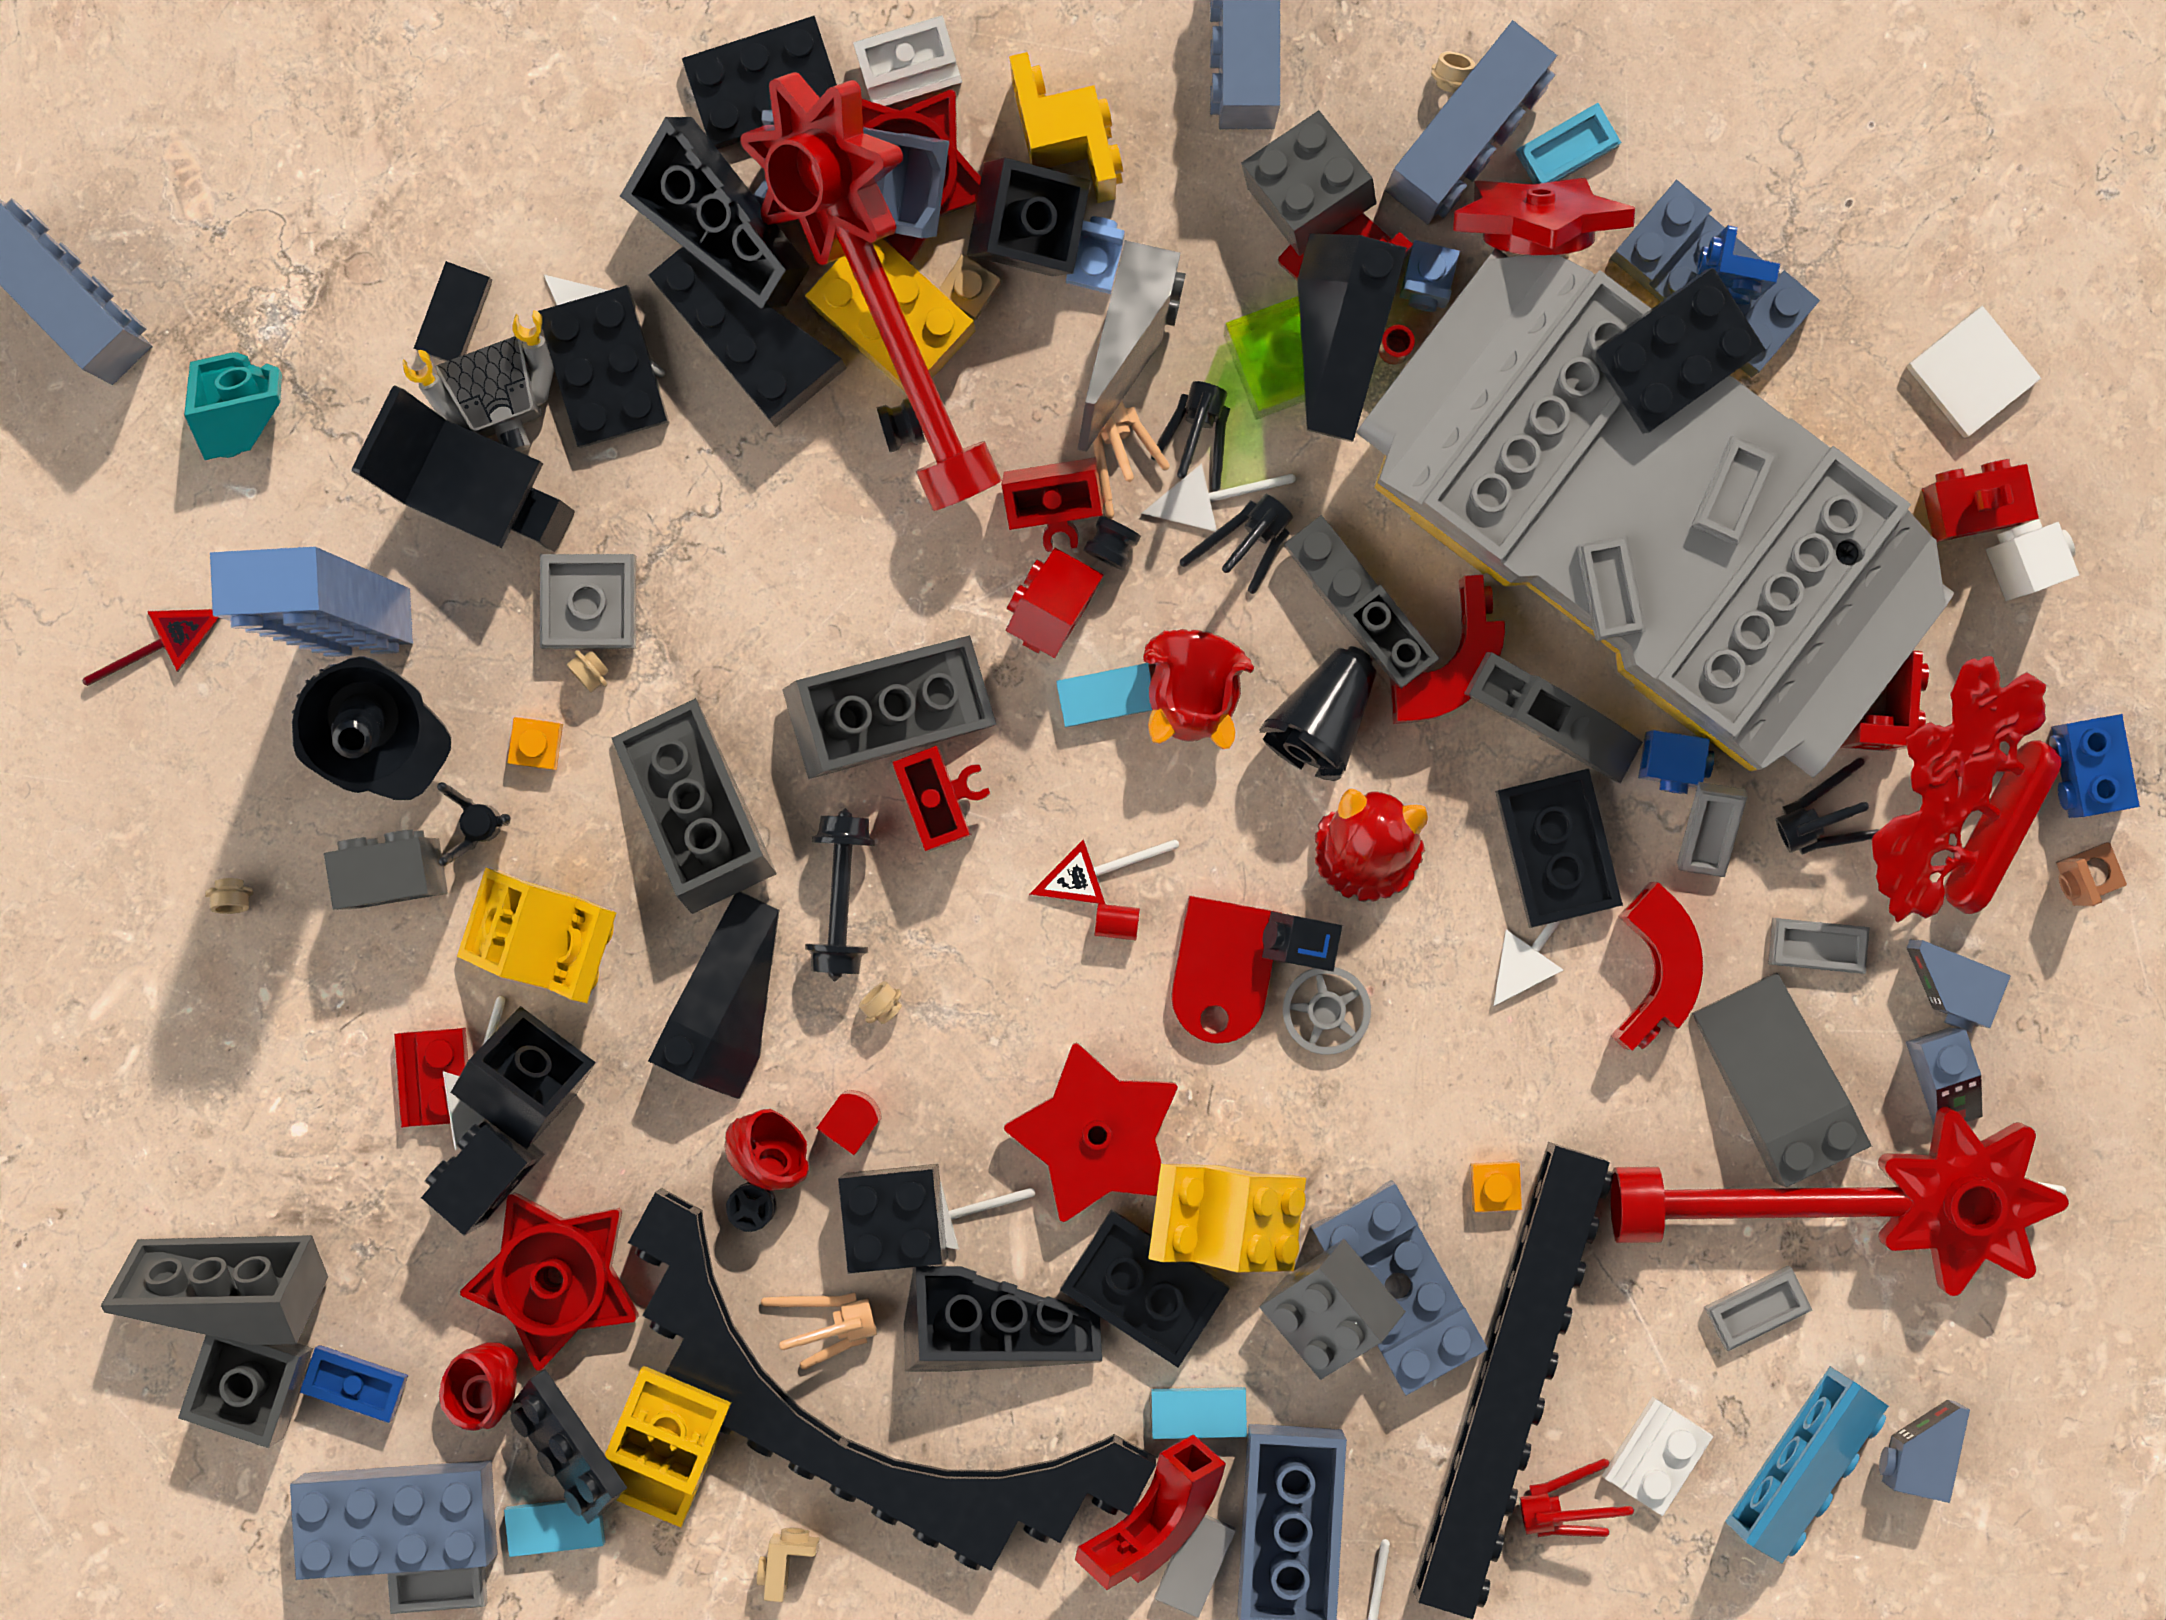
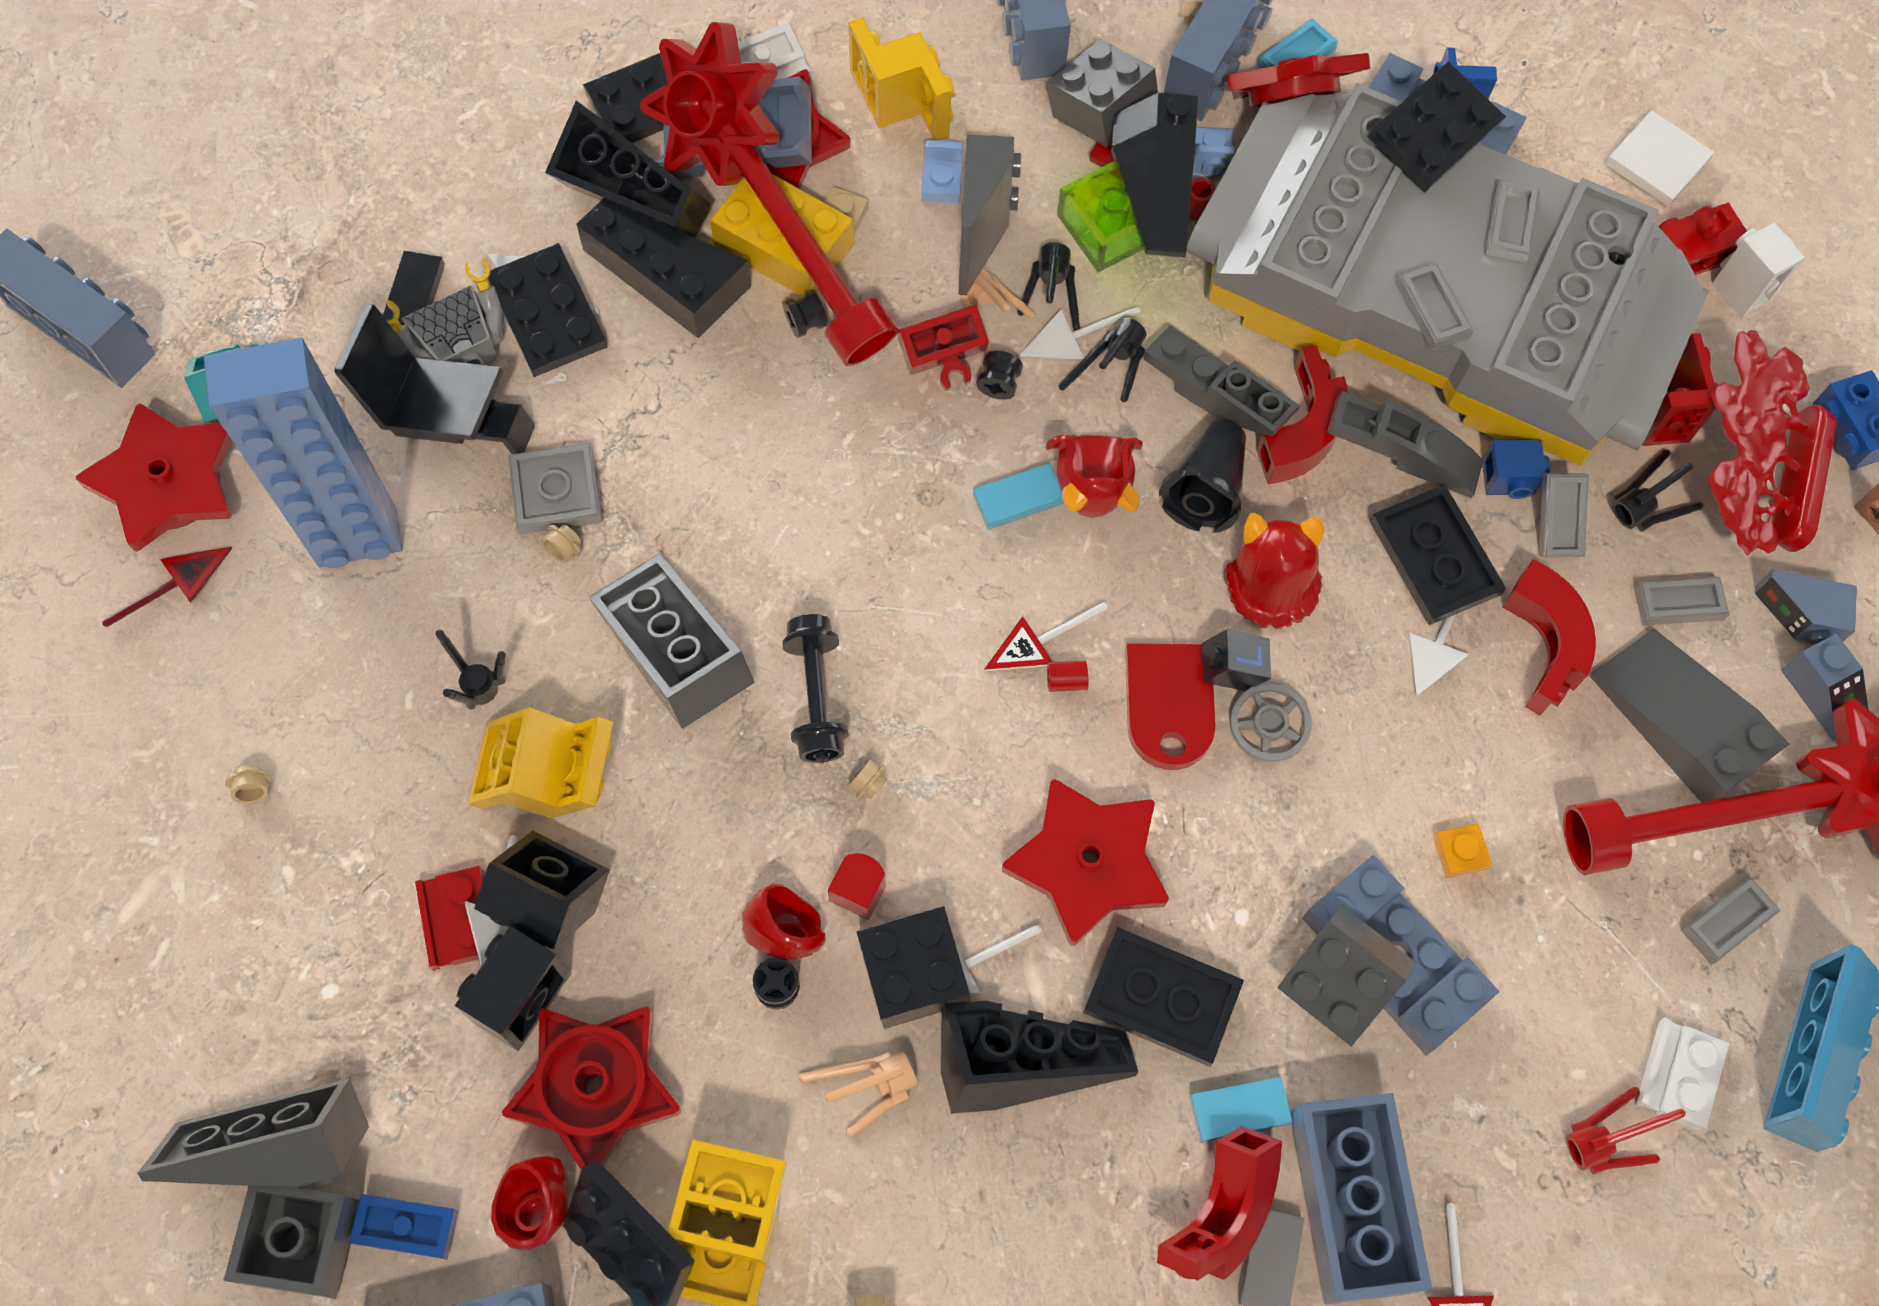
camera: 15 degrees left, 20 degrees down
black piece [292,656,452,800] -> none
dark grey brick [324,829,448,910] -> none
light orange plate [507,717,563,770] -> none
black arch [628,1188,1156,1571] -> none
black wedge [648,891,780,1099] -> none
dark grey slope [782,635,996,779] -> none
red brick [892,746,991,852] -> none
black brick [967,157,1091,276] -> none
red brick [1005,548,1104,658] -> none
yellow bracket [1149,1164,1306,1272] -> none
black brick [1413,1142,1613,1619] -> none
none -> red plate [76,404,232,552]

